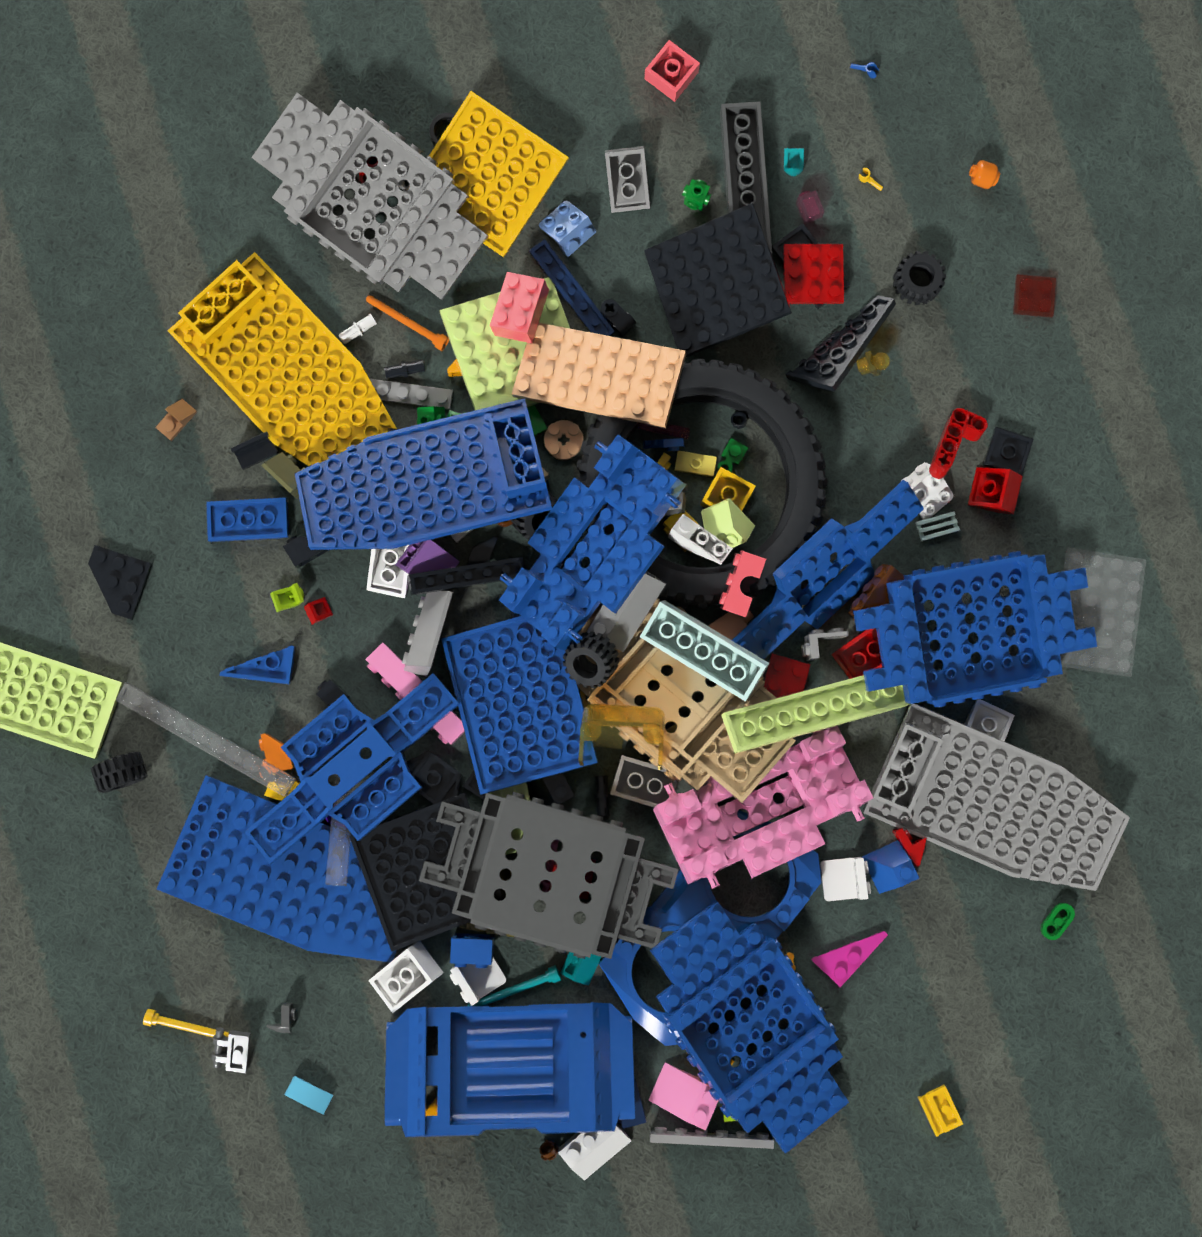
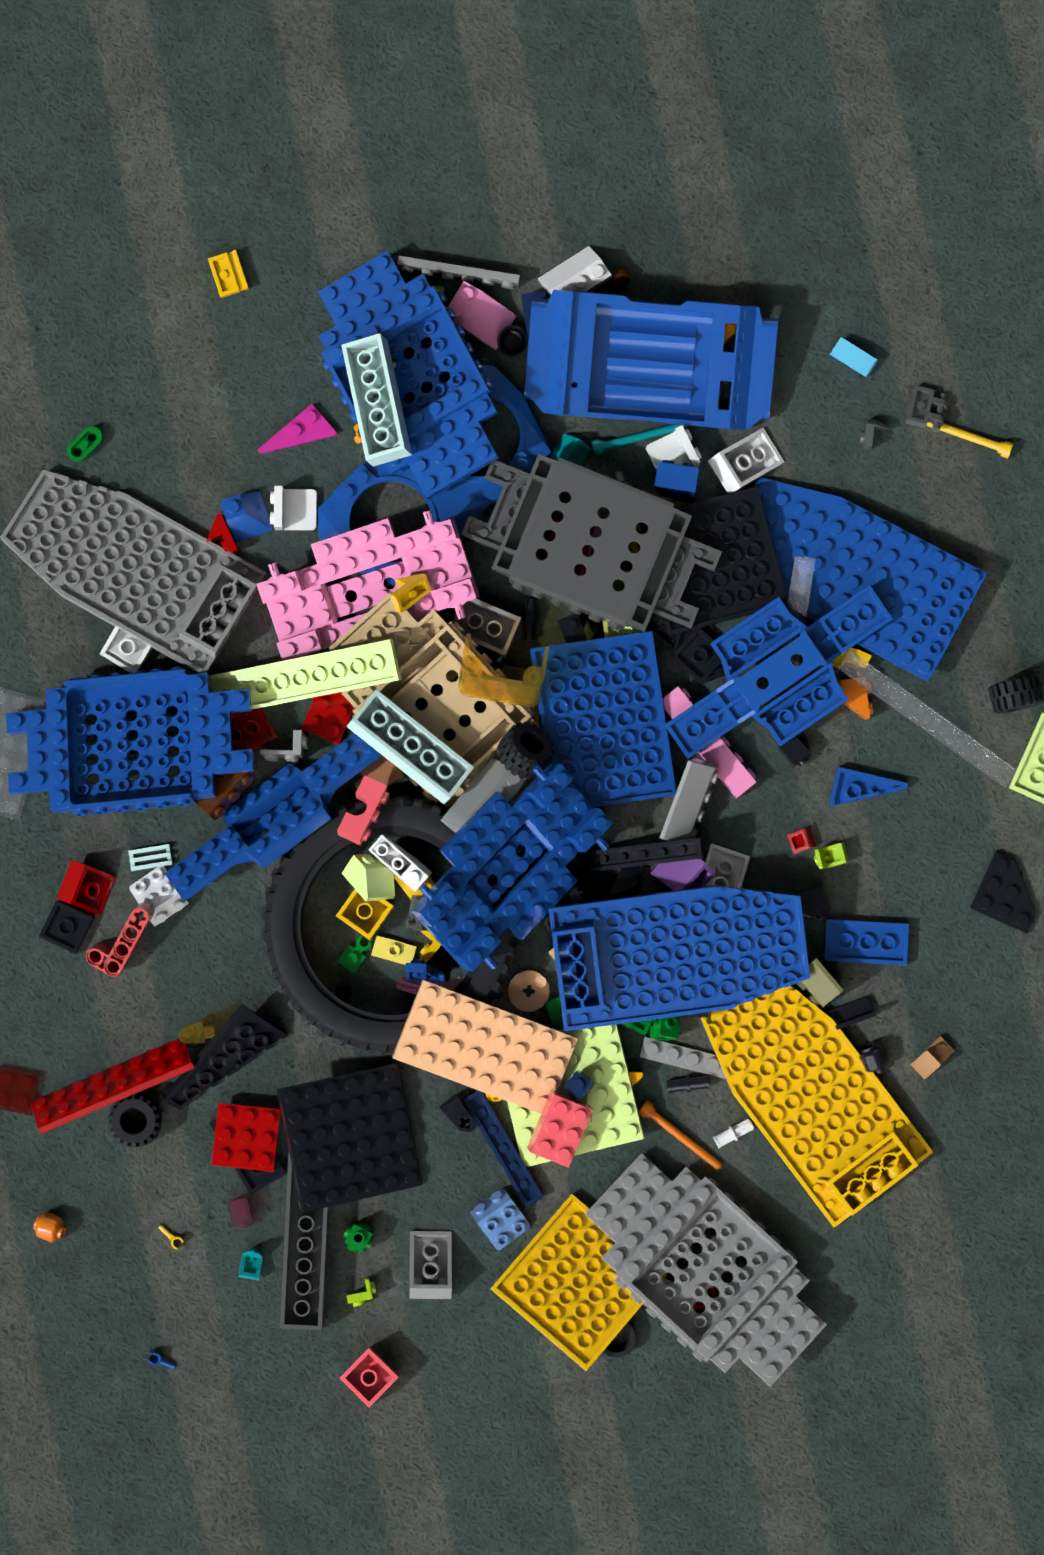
camera: 170 degrees left, 0 degrees up
none -> red plate [30,1037,194,1134]
none -> light aqua brick [341,333,412,467]
none -> lime bracket [347,1278,376,1307]
none -> yellow slope [391,573,431,613]
none -> black hair [497,325,528,357]
none -> dark blue brick [564,1070,596,1100]
none -> black head [859,1042,889,1074]

